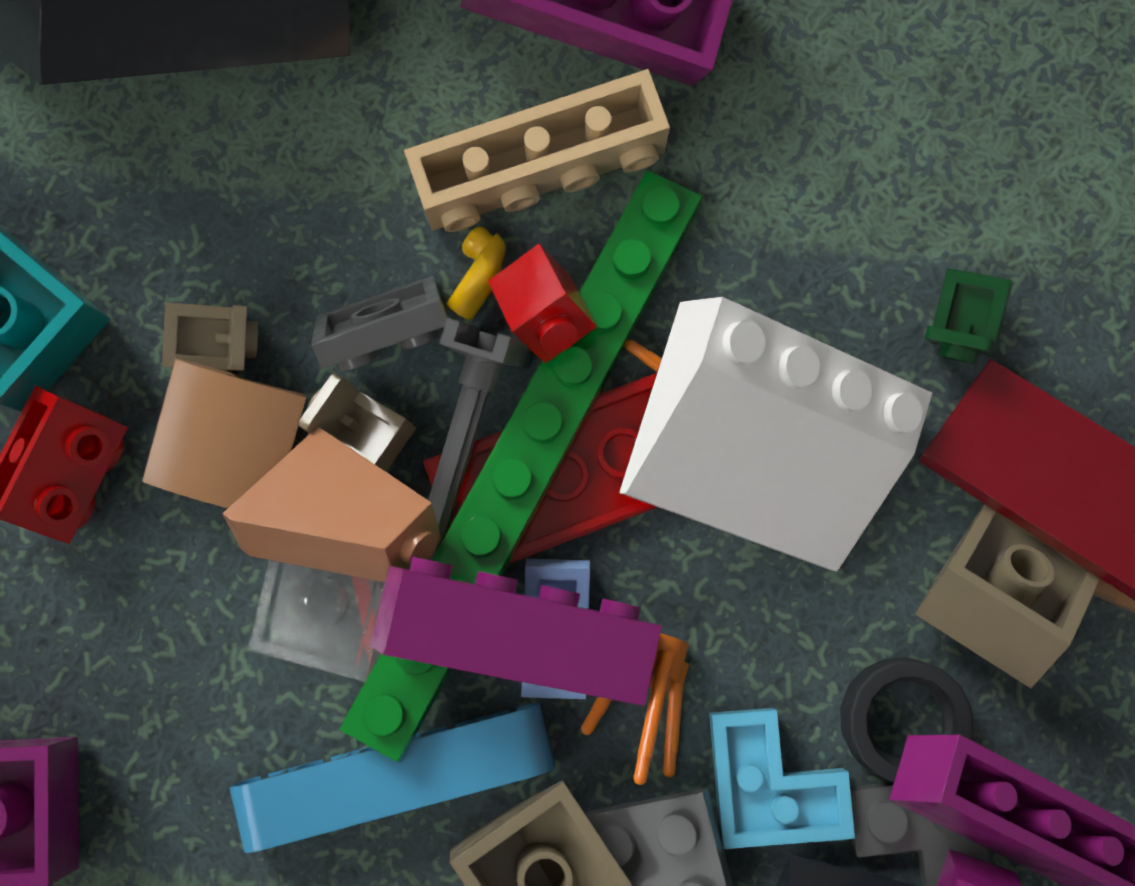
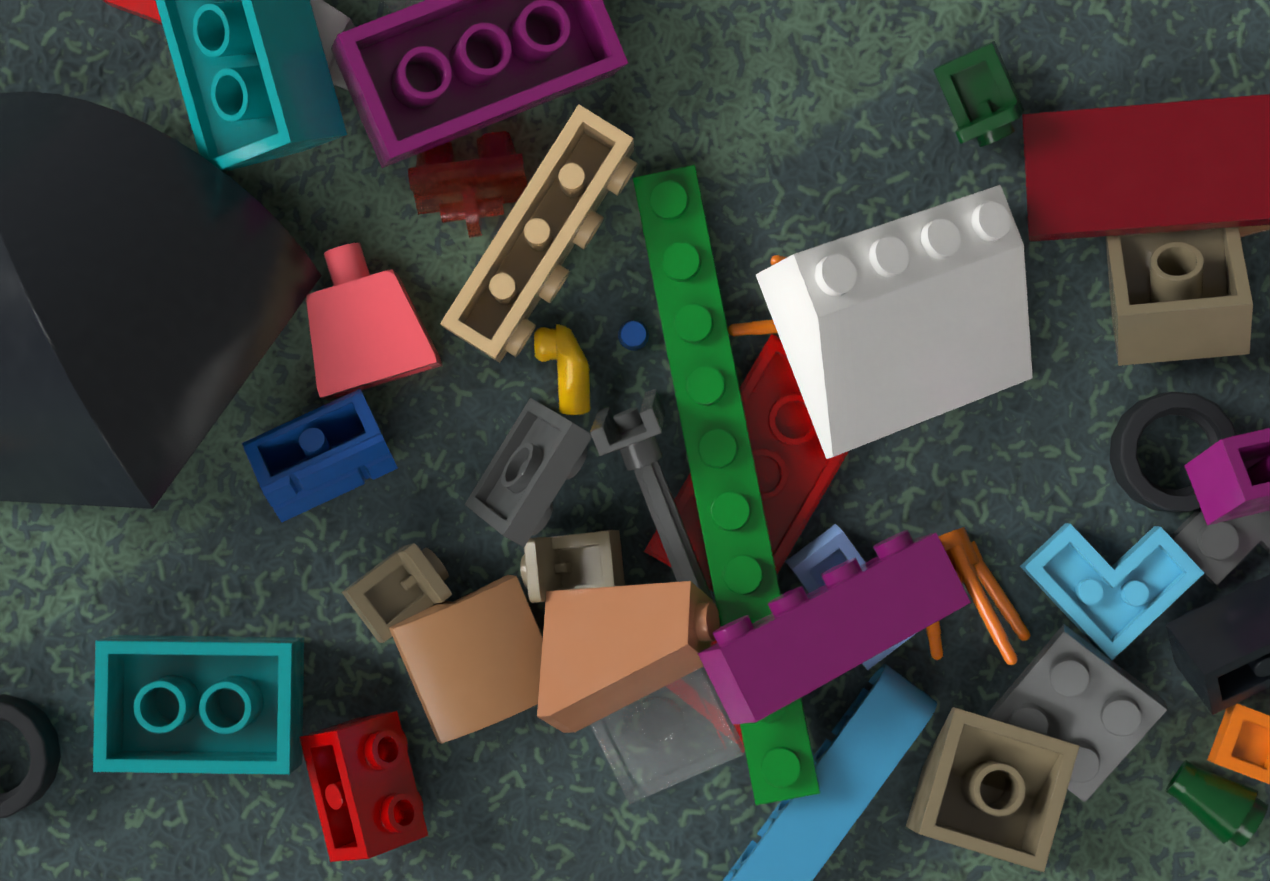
camera: 40 degrees left, 5 degrees up
red brick [488,243,597,364] -> none
none -> blue brick [242,389,398,522]
none -> coral torso [306,243,442,400]
none -> clear red hips [408,131,528,238]

